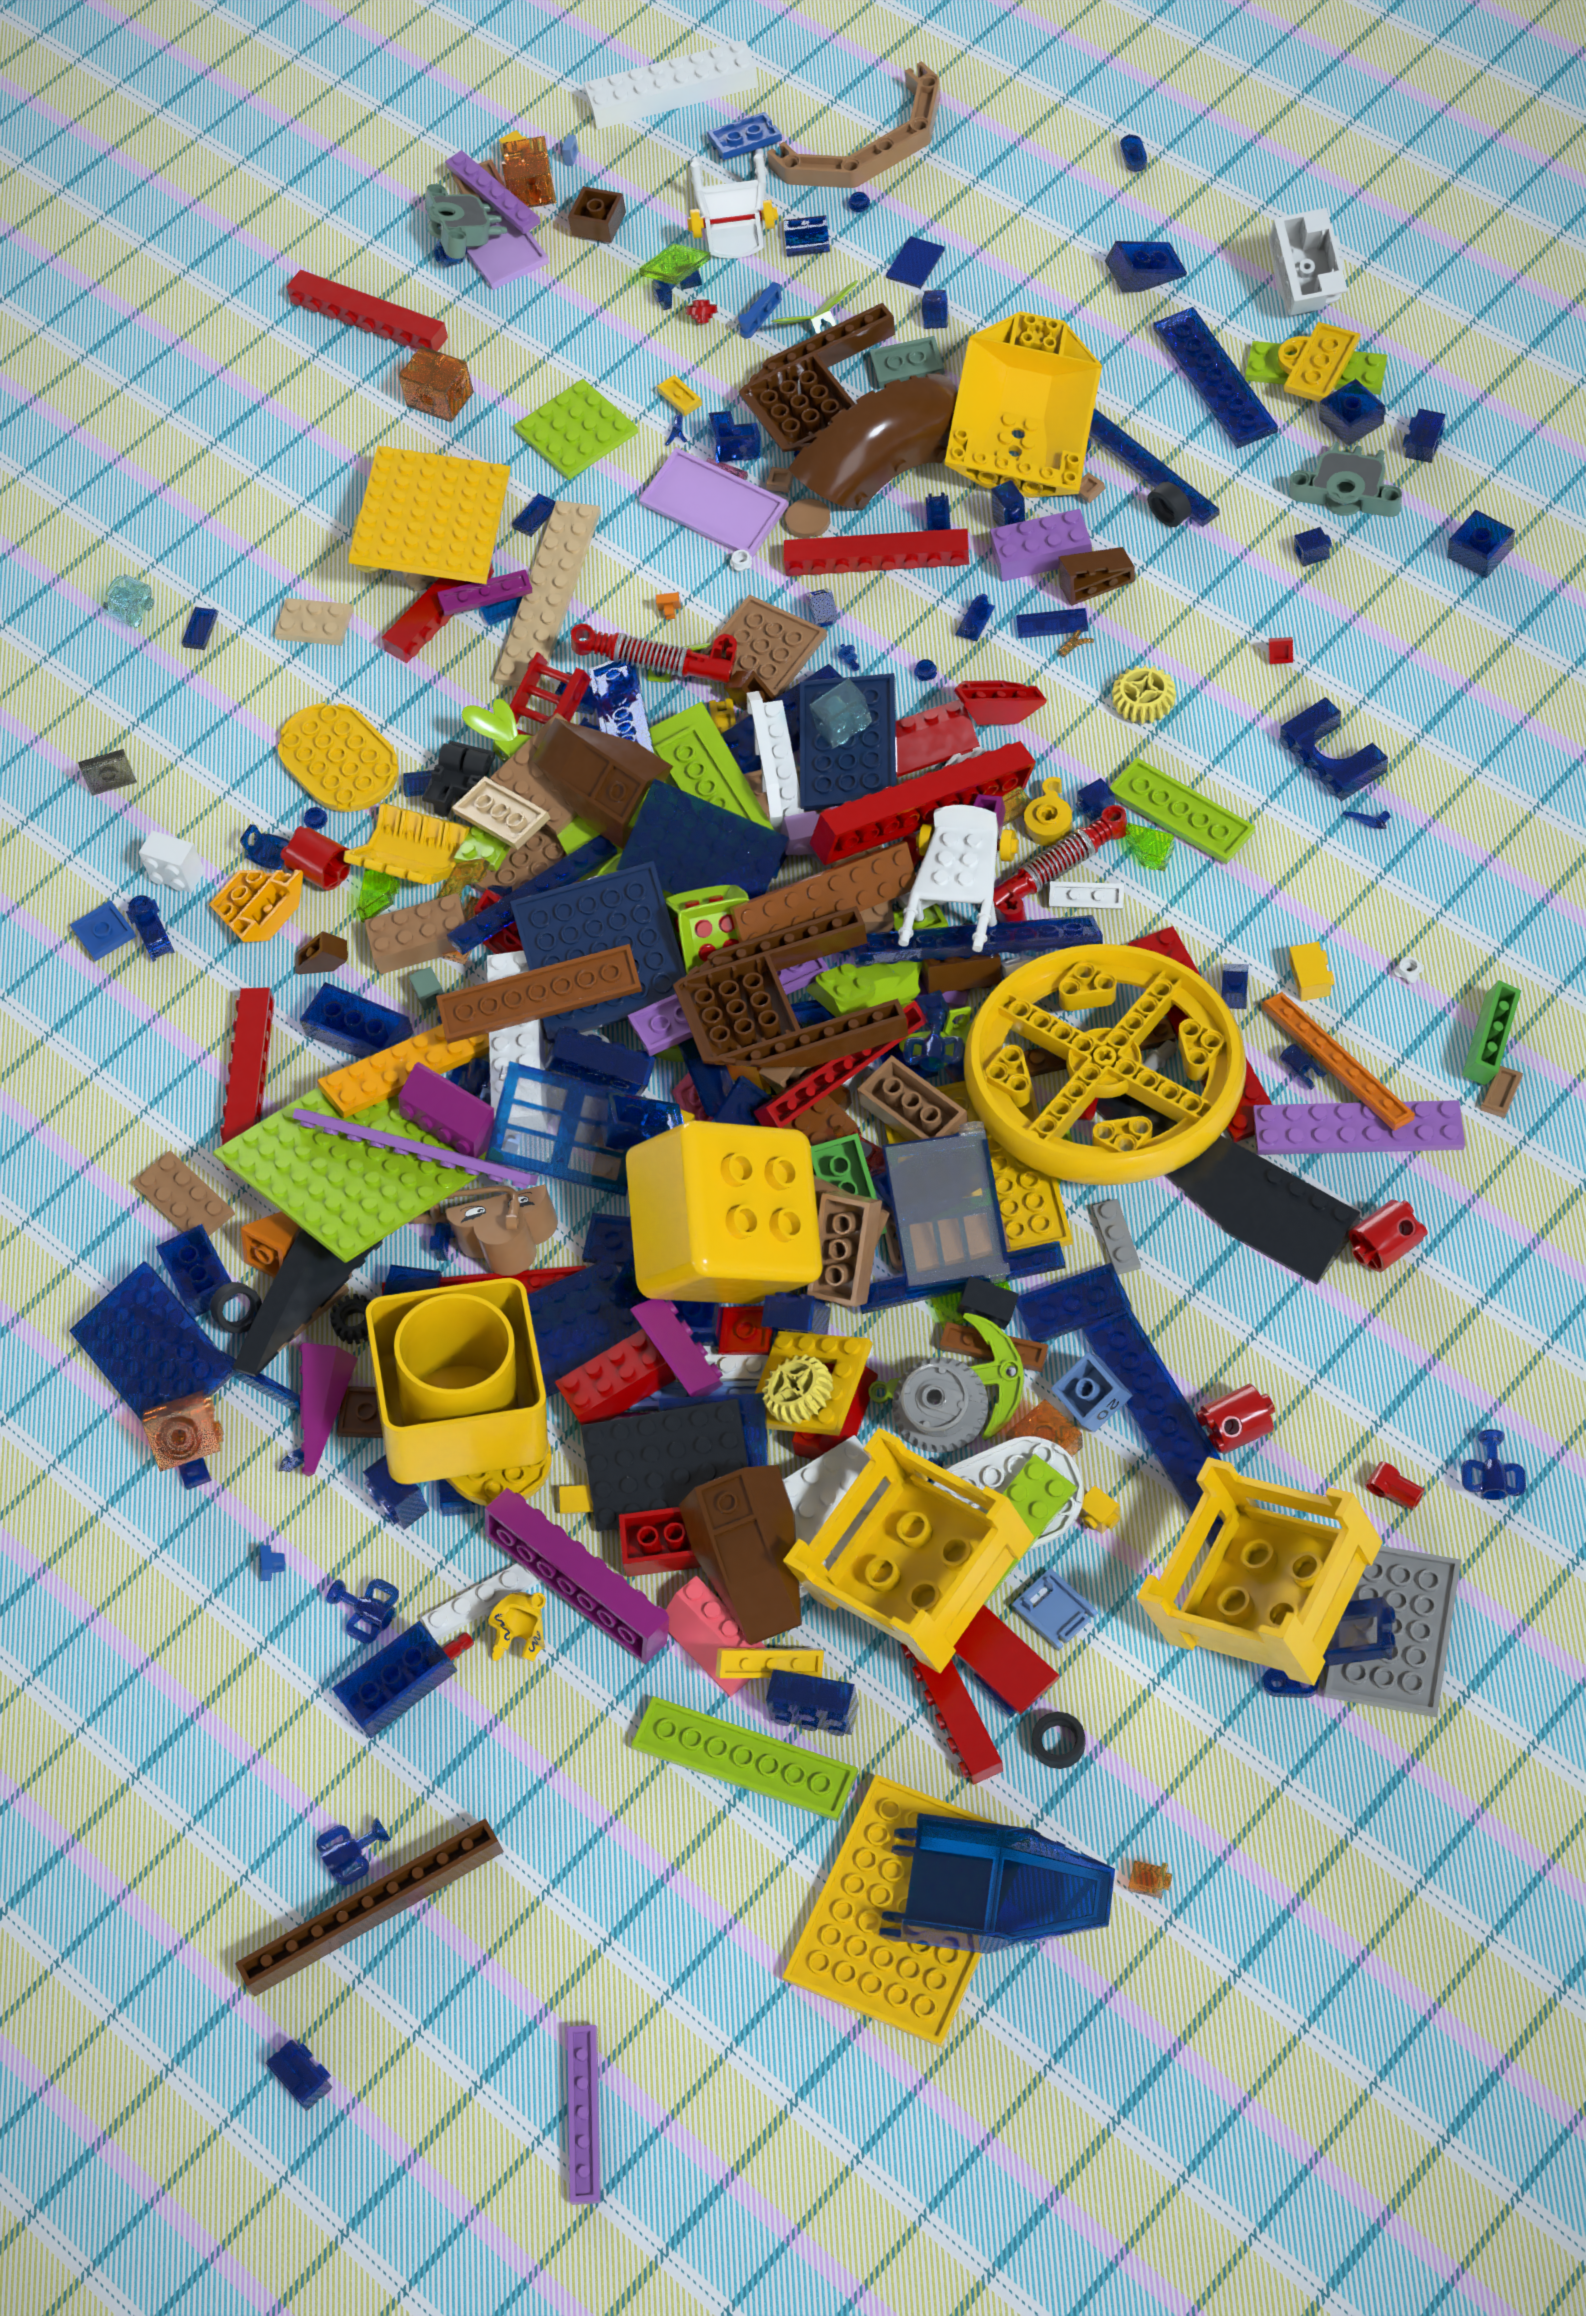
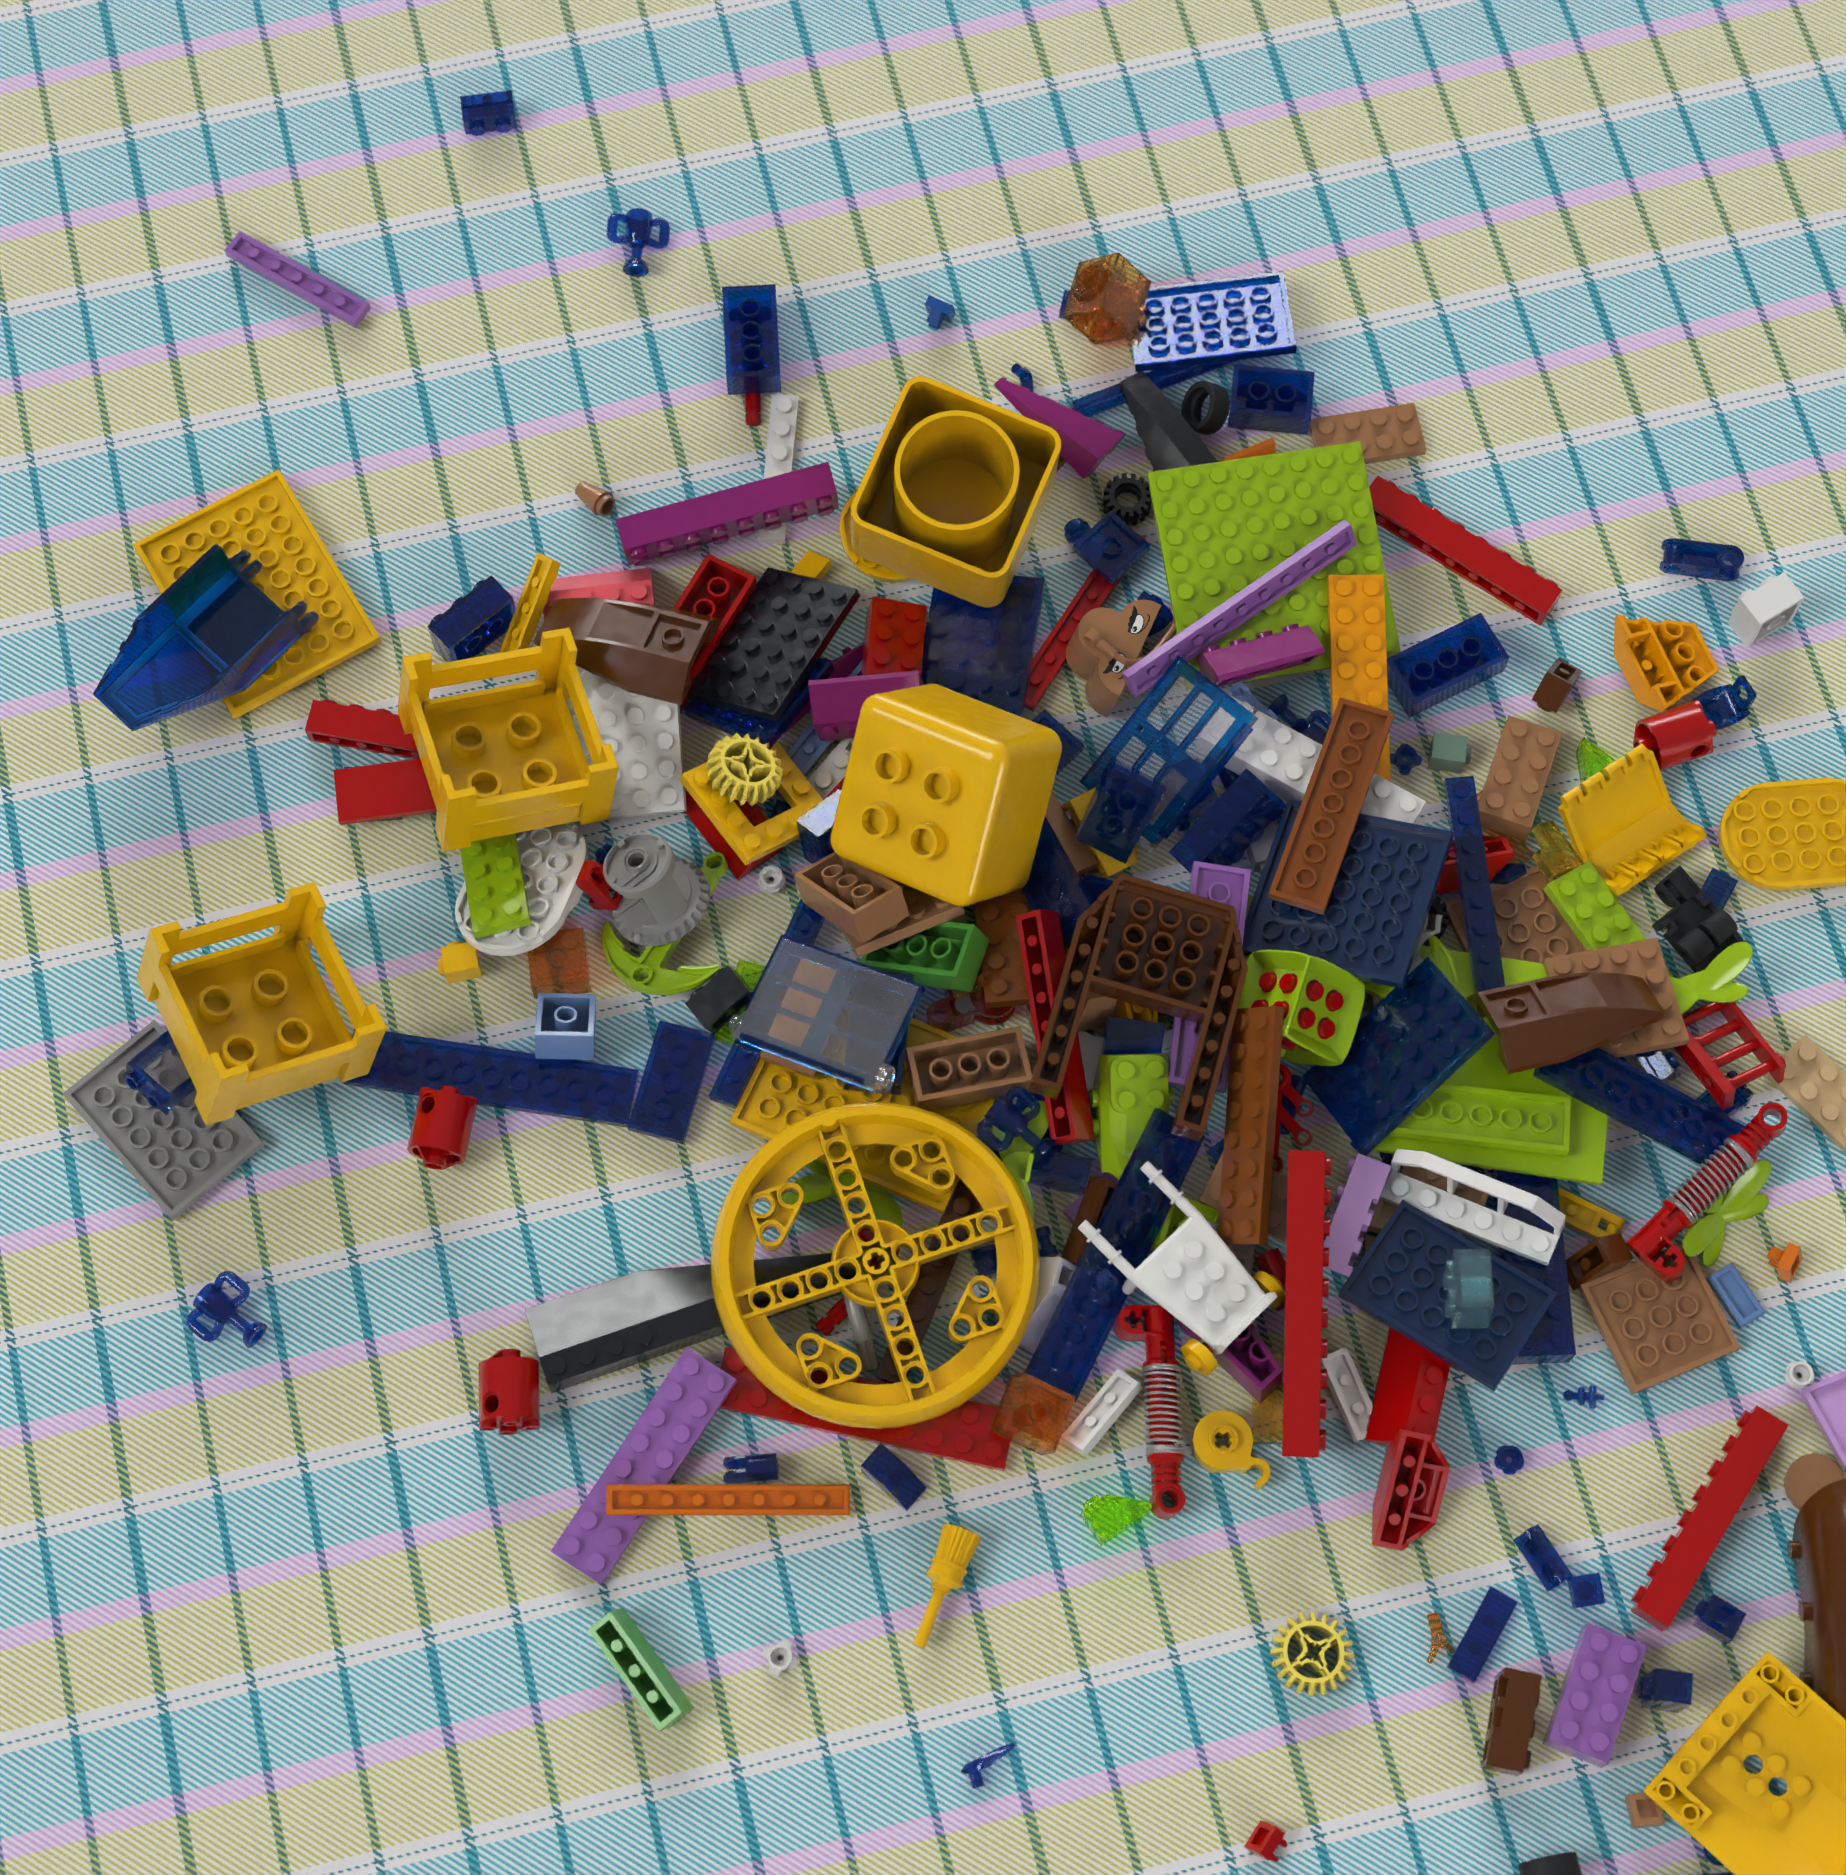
camera: 115 degrees right, 10 degrees up
blue plate [70,900,136,961] -> none
reddish brown brick [235,1818,504,1997] -> none
clear blue plate [304,807,328,830] -> none
clear blue piece [326,1578,399,1644] -> none
tan plate [452,776,550,850] -> none
yellow piece [488,1592,546,1662] -> none
lime plate [631,1696,859,1822] -> none
clear blue slope [805,588,838,627] -> none
dark orange plate [940,1322,1049,1372] -> none
medium blue container [1012,1568,1098,1651] -> none
black tyre [1032,1711,1086,1769] -> none
clear blue brick [1076,778,1115,821] -> none
light grey plate [1093,1199,1141,1275] -> none
lime plate [1108,757,1256,865] -> none
clear orange bracket [1128,1861,1173,1899] -> none
clear blue arch [1279,697,1388,802] -> none
yellow brick [1289,941,1335,1002] -> none
red piece [1365,1461,1425,1511] -> none
medium nougat tile [1481,1066,1523,1118] -> none
none -> medium nougat cone [575,481,615,517]
none -> red leg [576,860,623,910]
none -> yellow piece [913,1524,981,1649]
none -> clear orange brick [989,1372,1076,1456]
none -> clear blue plate [1567,1572,1605,1608]
none -> medium blue tile [1706,1263,1766,1329]

